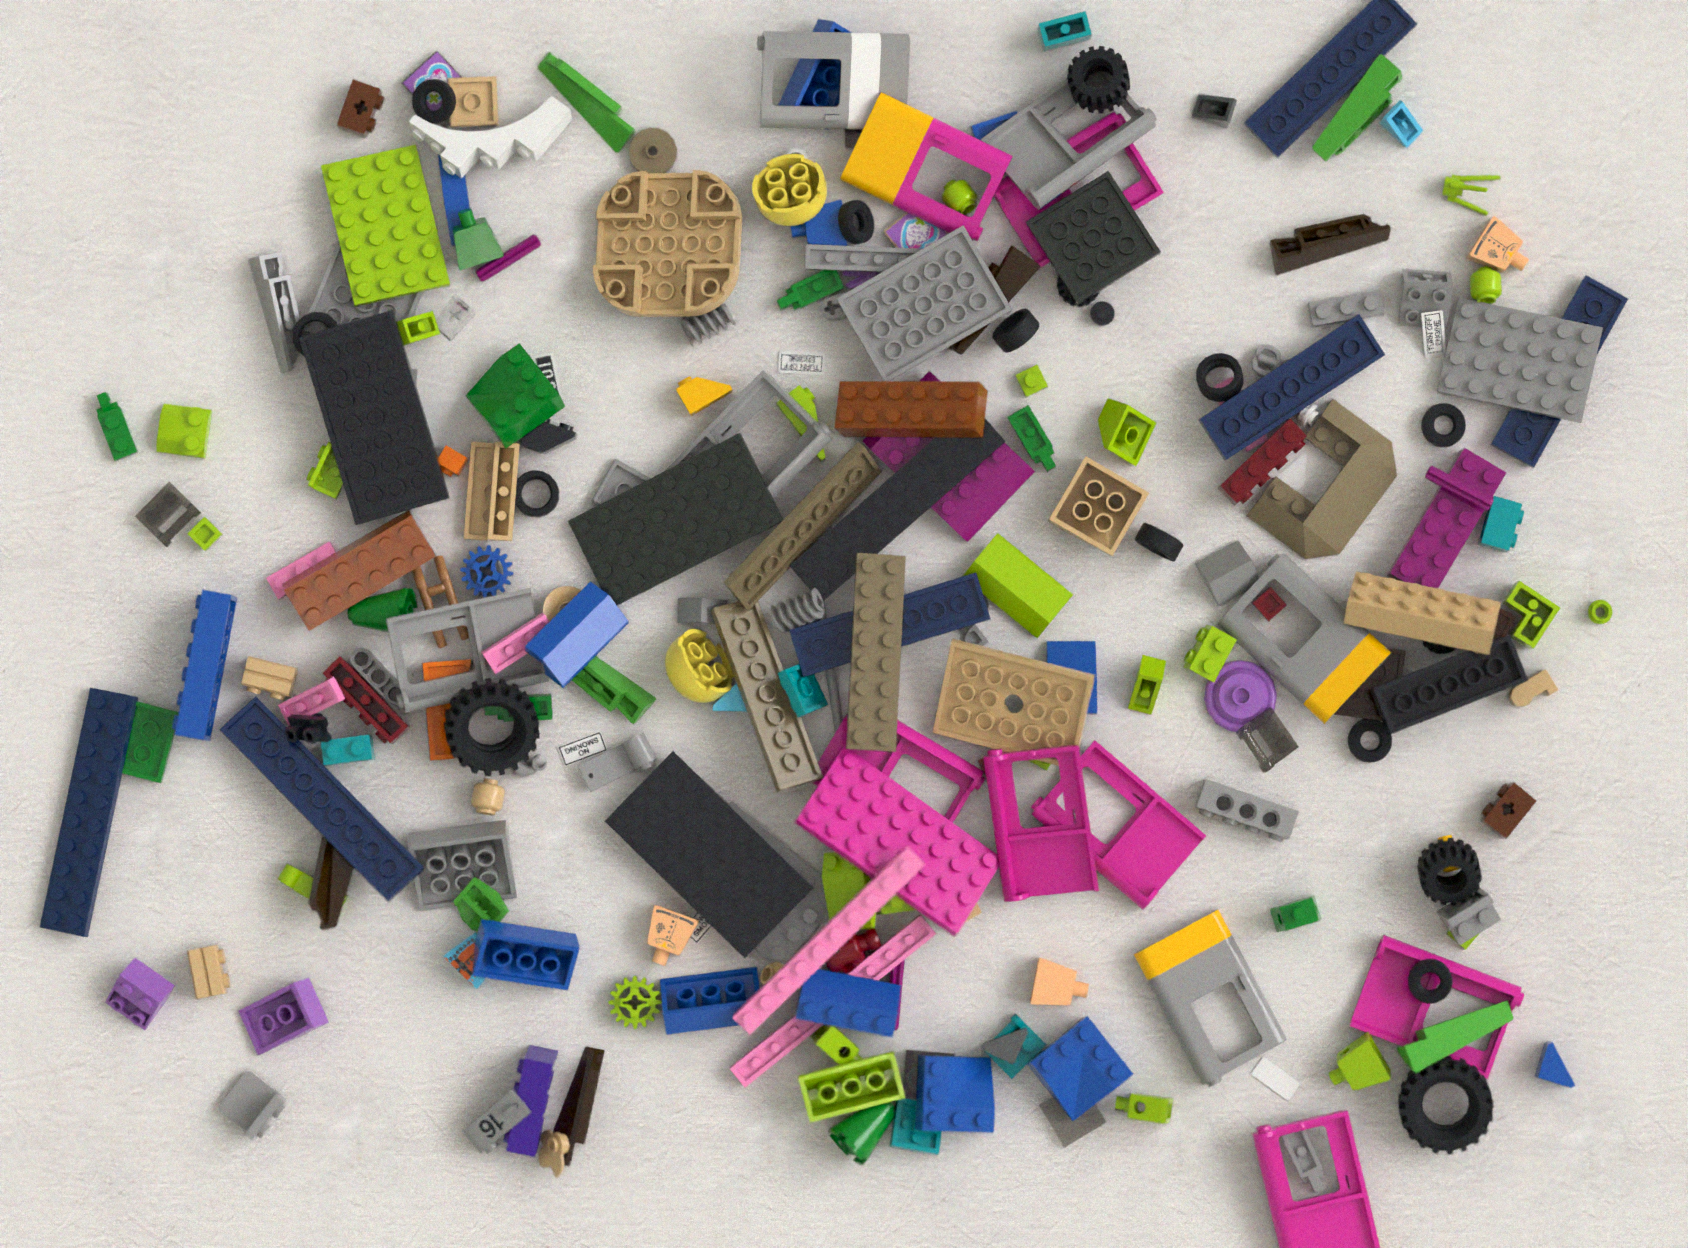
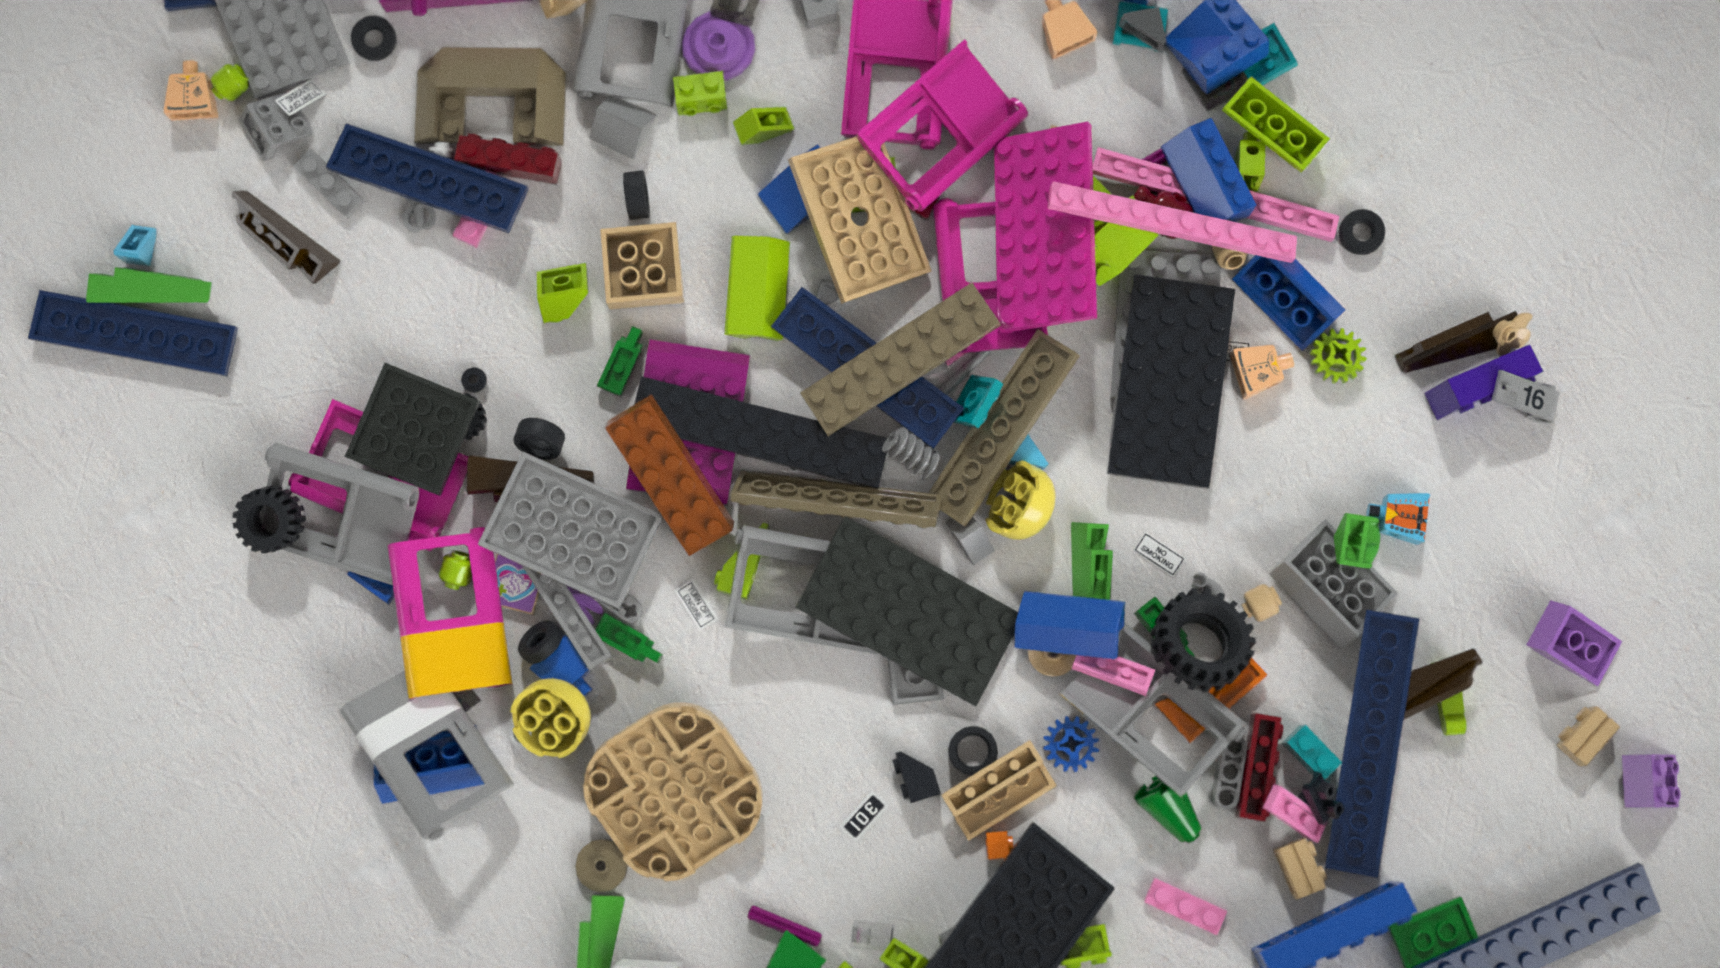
camera: 120 degrees left, 5 degrees down
light grey bracket [219,1071,286,1140] -> none
dark orange brick [282,510,436,631] -> none
medium nougat piece [412,555,469,648] -> none
green slope [466,343,565,449] -> none
blue slope [472,919,580,990] -> none
light grey door [578,733,657,792] -> none
yellow slope [676,376,733,416] -> none
light grey piece [681,303,736,347] -> none
green cone [828,1102,895,1166] -> none
lime plate [1015,364,1048,397] -> none
teal brick [1037,11,1092,52] -> none
dark grey slope [1191,94,1237,129] -> none
black tyre [1196,353,1244,402] -> none
dark red plate [1252,587,1287,622] -> none
lime plant [1442,174,1501,216] -> none
none -> black tyre [1339,209,1385,255]

